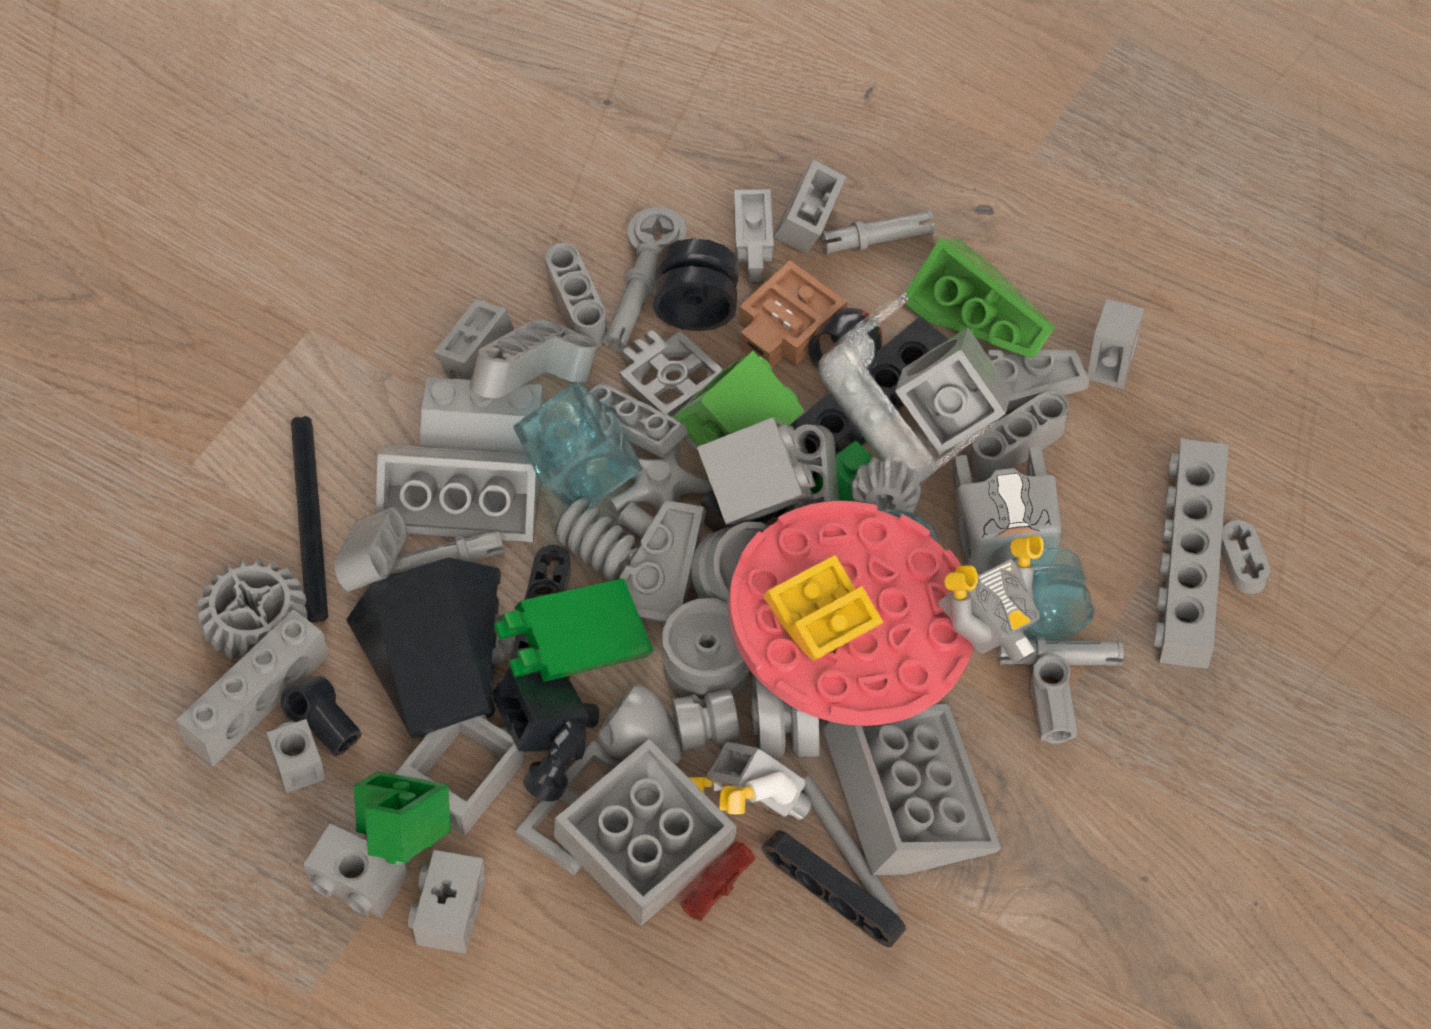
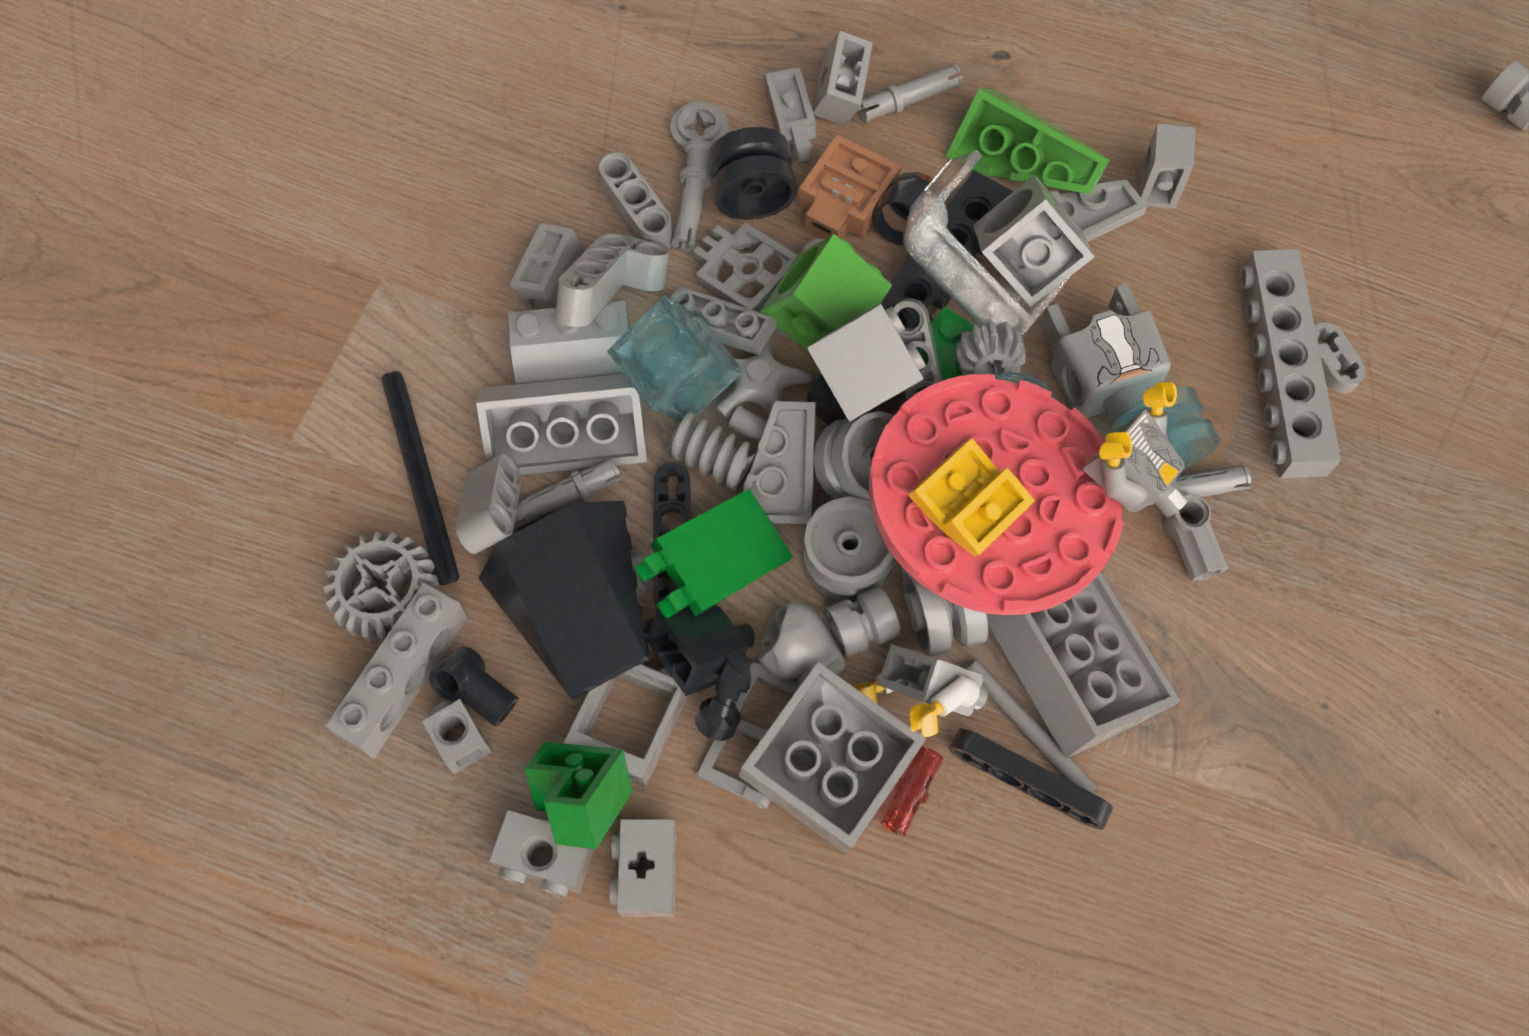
camera: 10 degrees left, 10 degrees up
light grey beam [970,391,1069,481] -> none

